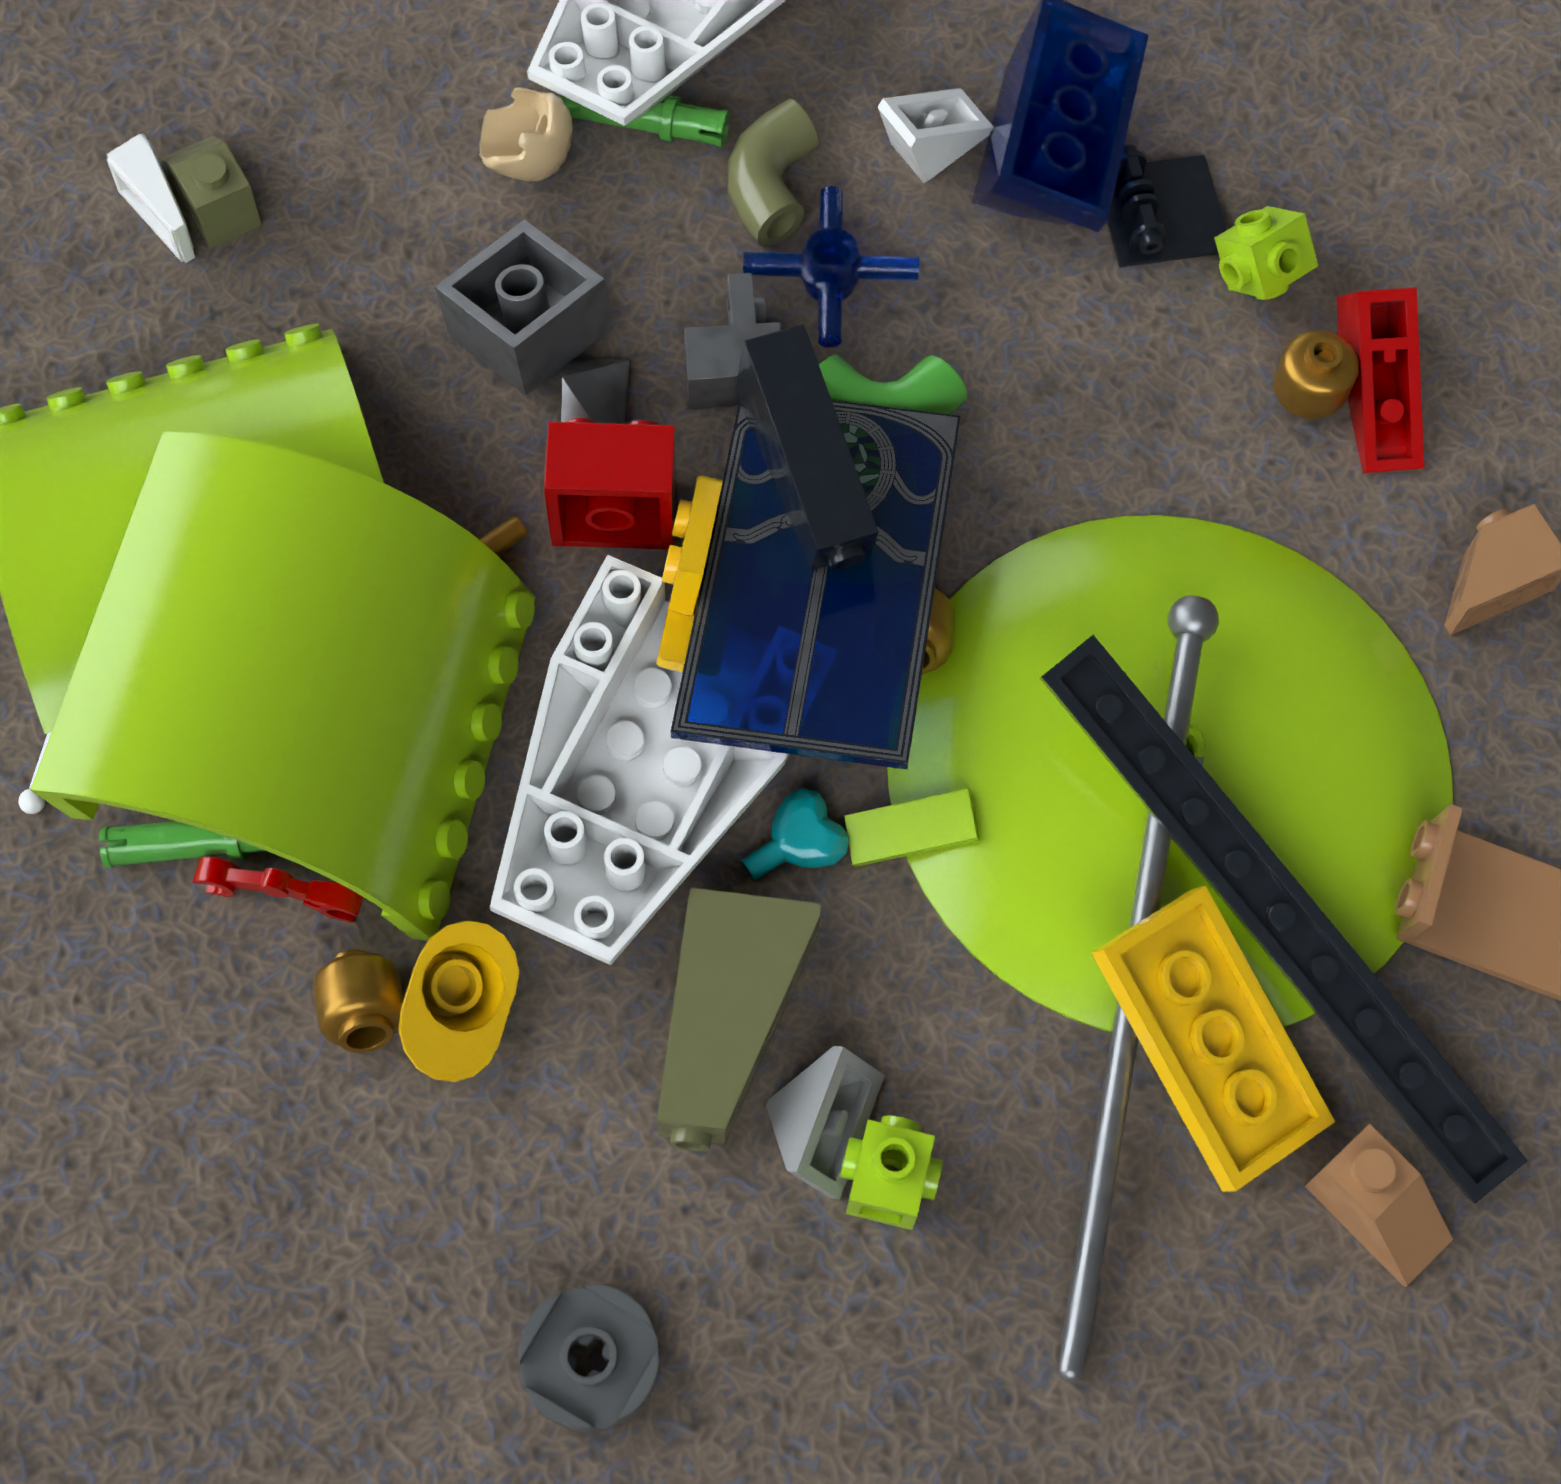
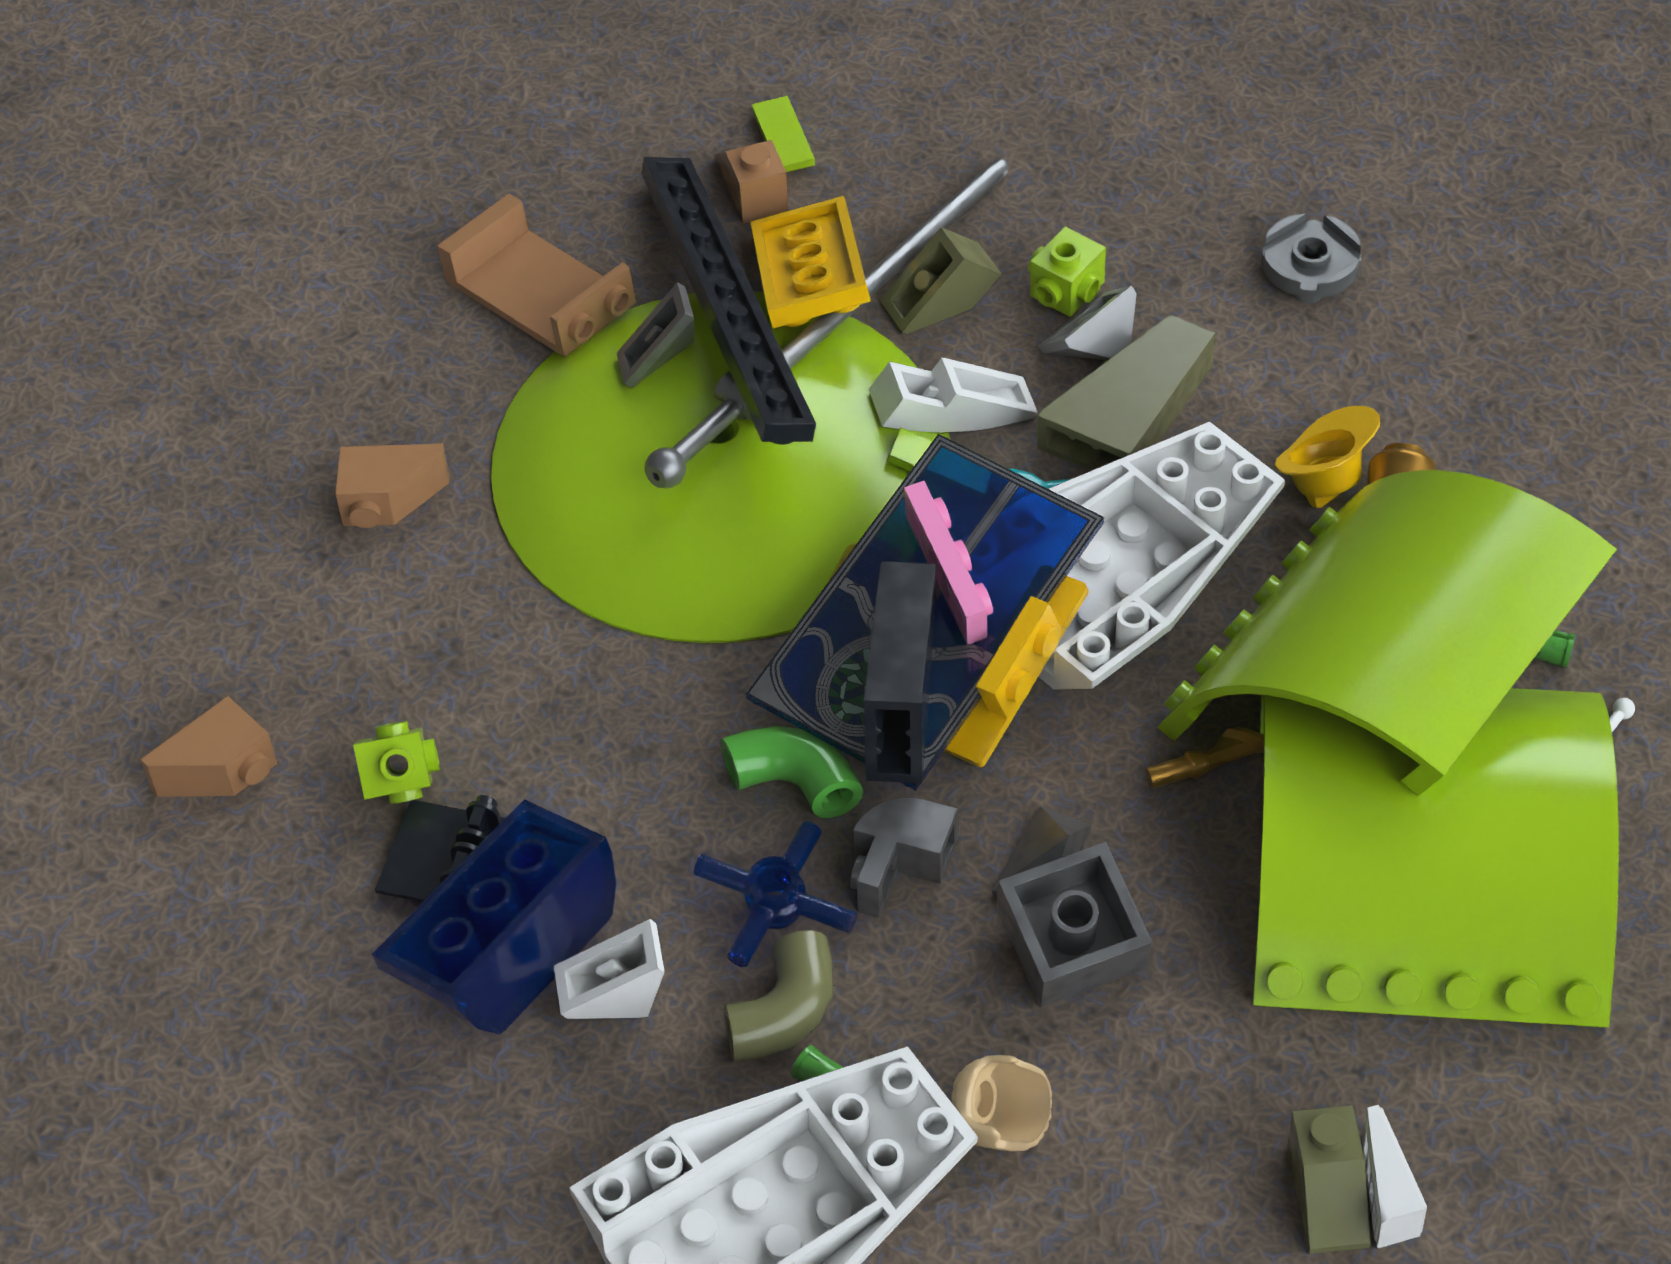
camera: 150 degrees left, 15 degrees down
red brick [544,418,676,550] -> none
pearl gold head [1273,330,1359,420] -> none
red slope [1336,287,1424,473] -> none
none -> medium nougat slope [140,696,277,797]
none -> flat silver slope [617,283,694,388]
none -> lime piece [752,96,815,172]
none -> white slope [868,358,1038,433]
none -> olive slope [880,227,1001,334]
none -> bright pink plate [904,481,993,645]

